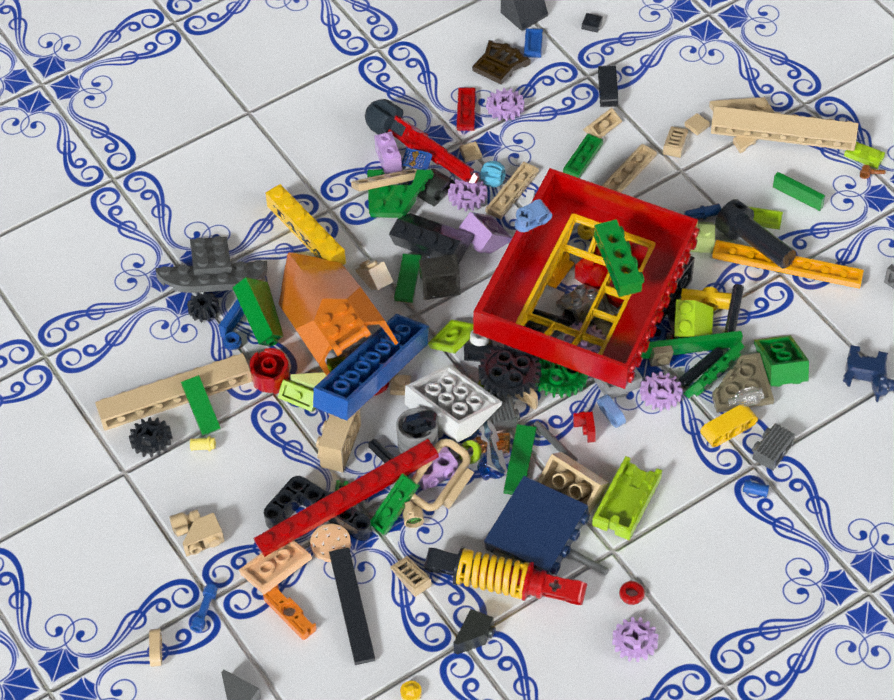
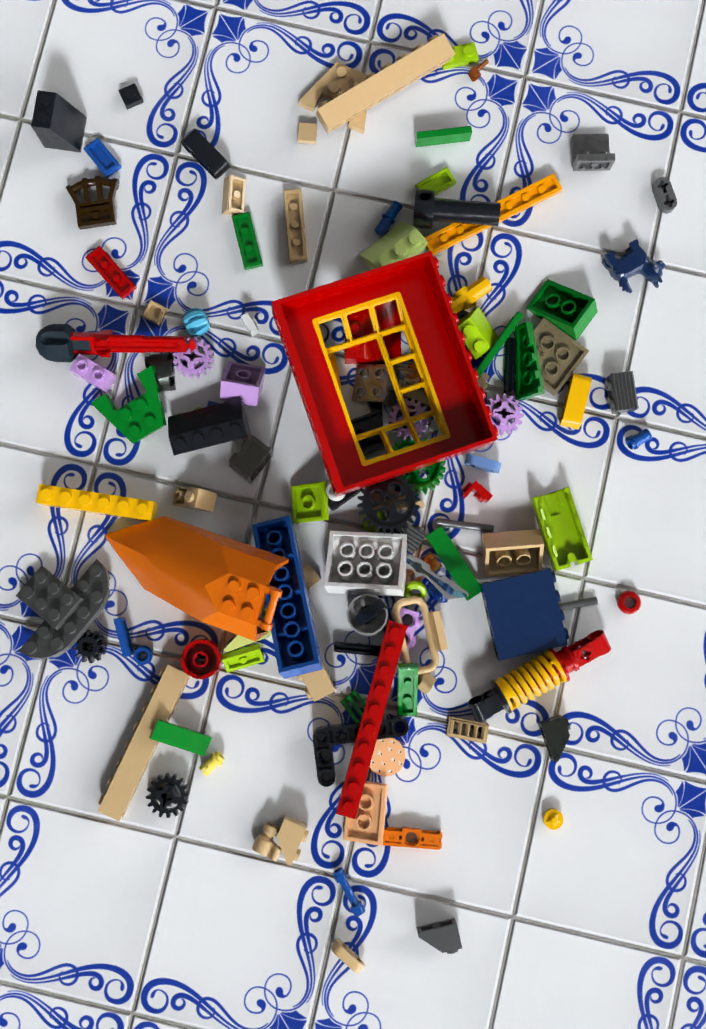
camera: 50 degrees left, 30 degrees up
green slope [232,277,284,347] -> none
black tile [329,547,375,665] -> none
tan tile [351,168,418,191] -> none
green tile [394,253,421,303] -> none
blue tile [401,148,432,170] -> none
tan tile [485,161,539,220] -> none
lavender gear [486,88,524,122] -> none
medium blue piece [515,199,552,232] -> none
green brick [594,219,644,297] -> none
lavender gear [612,617,658,662] -> none
tan slope [663,126,688,158] -> none
black axle [724,284,744,333] -> none
clear plant [727,386,764,407] -> none

